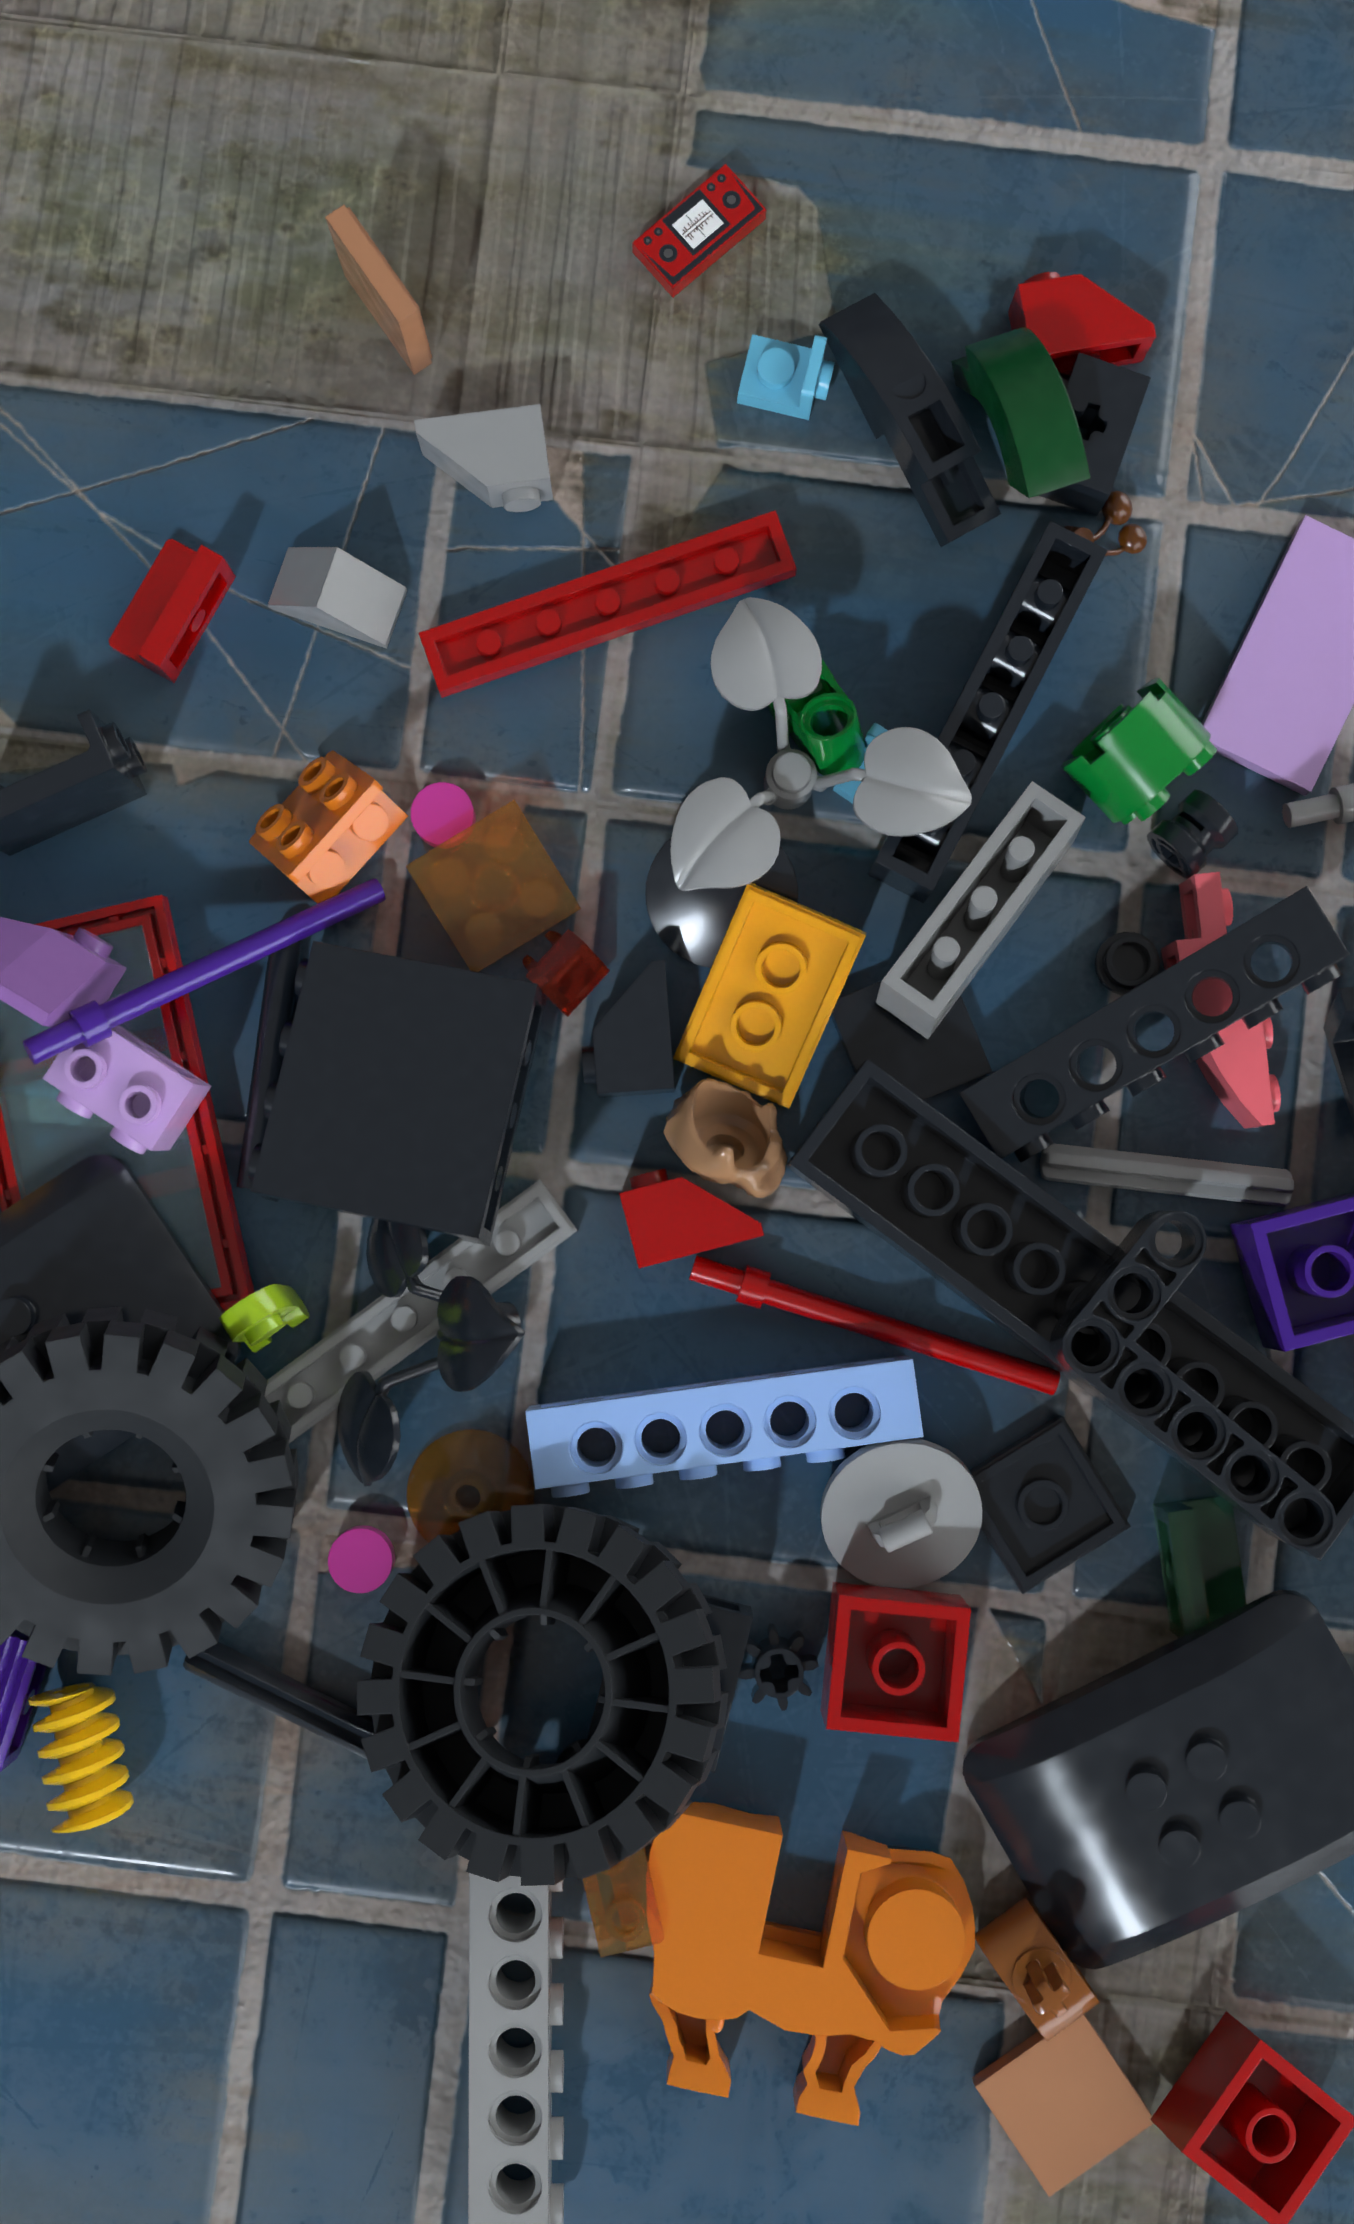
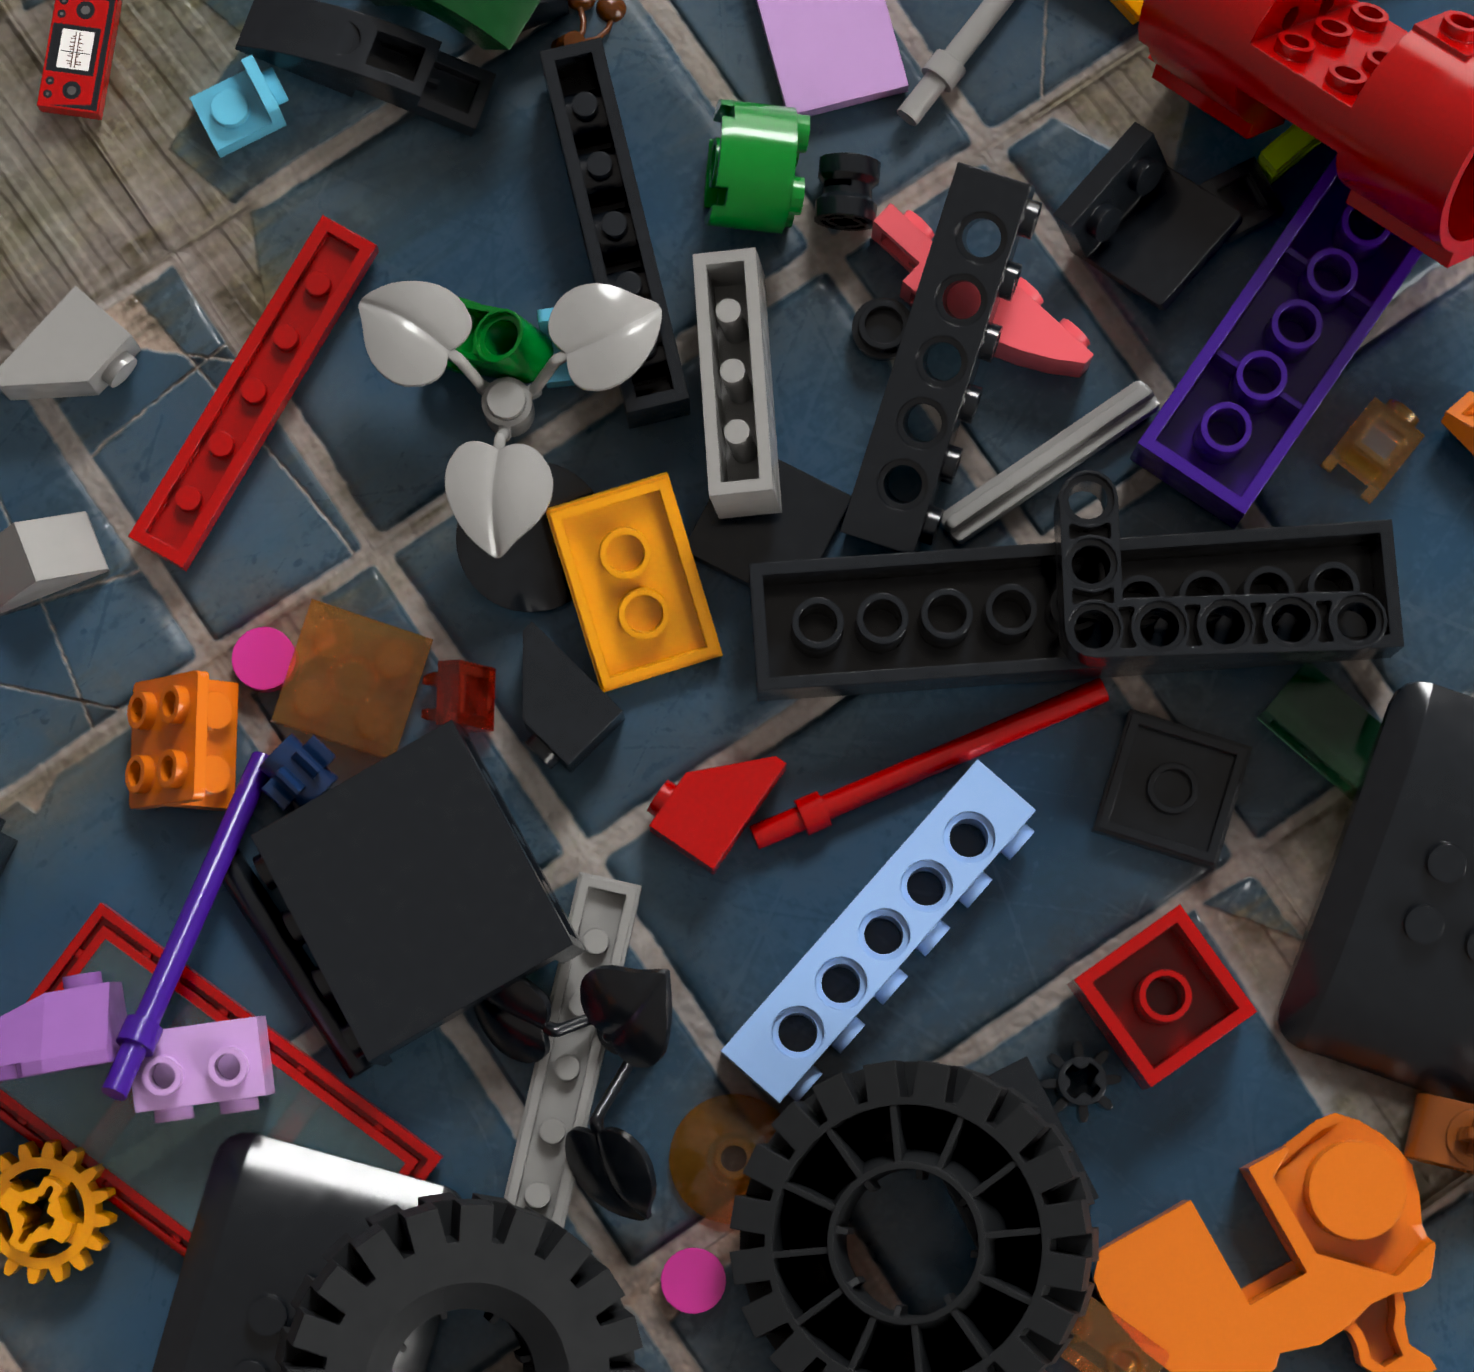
camera: 35 degrees left, 5 degrees down
lime plate [219,1284,310,1353] -> none
medium nougat hair [663,1078,788,1198] -> none
light grey shield [820,1438,983,1588] -> none
none -> dark blue gear [259,733,339,811]

